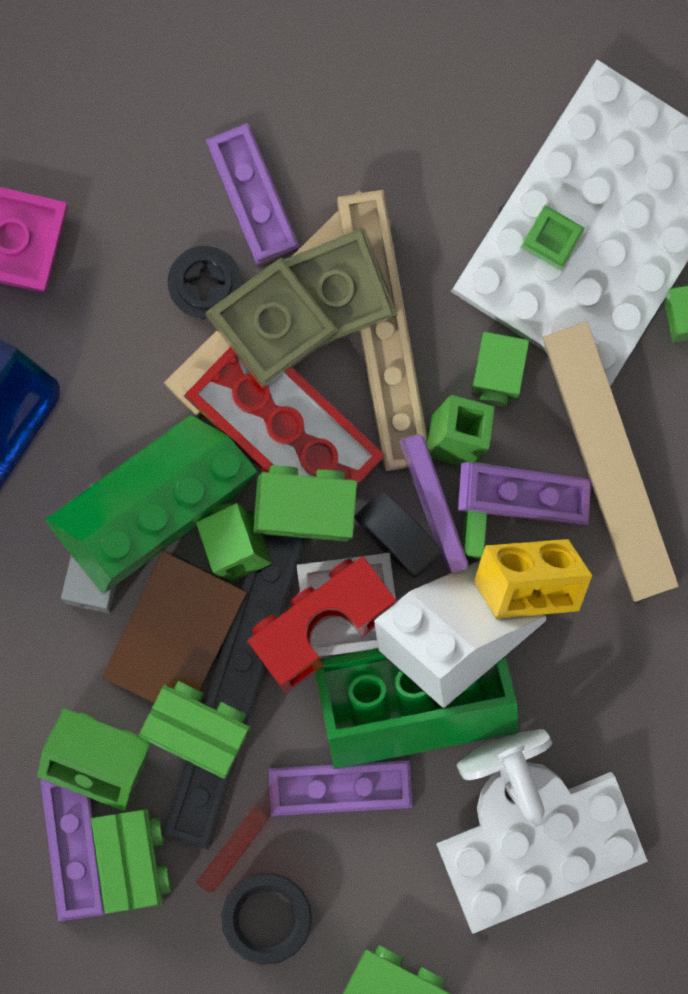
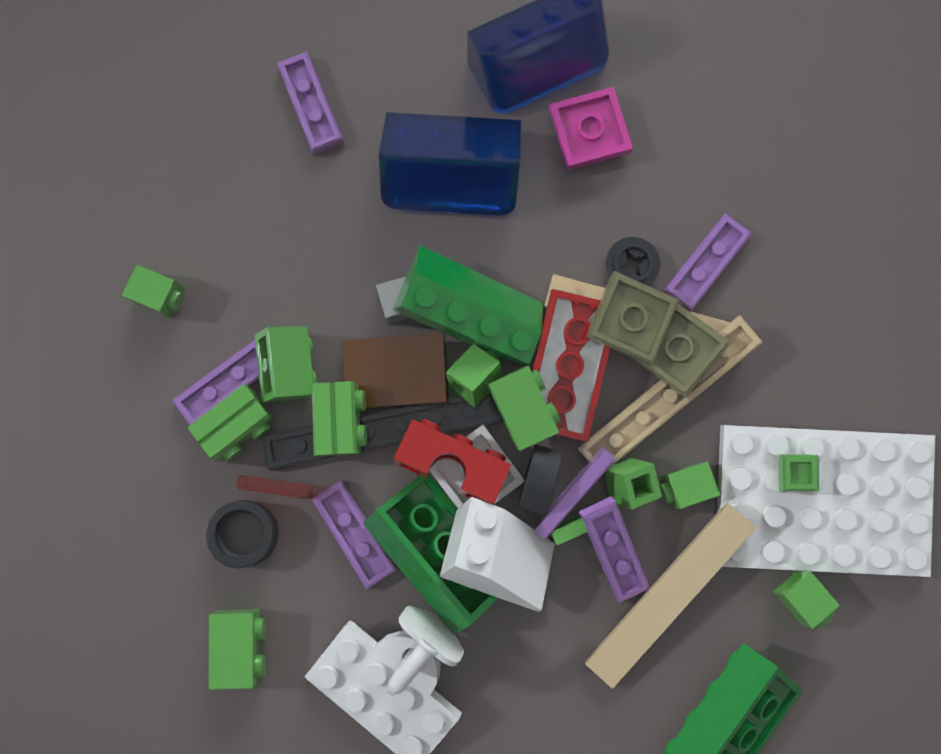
camera: 60 degrees right, 0 degrees up
yellow brick [474,539,592,619] -> none

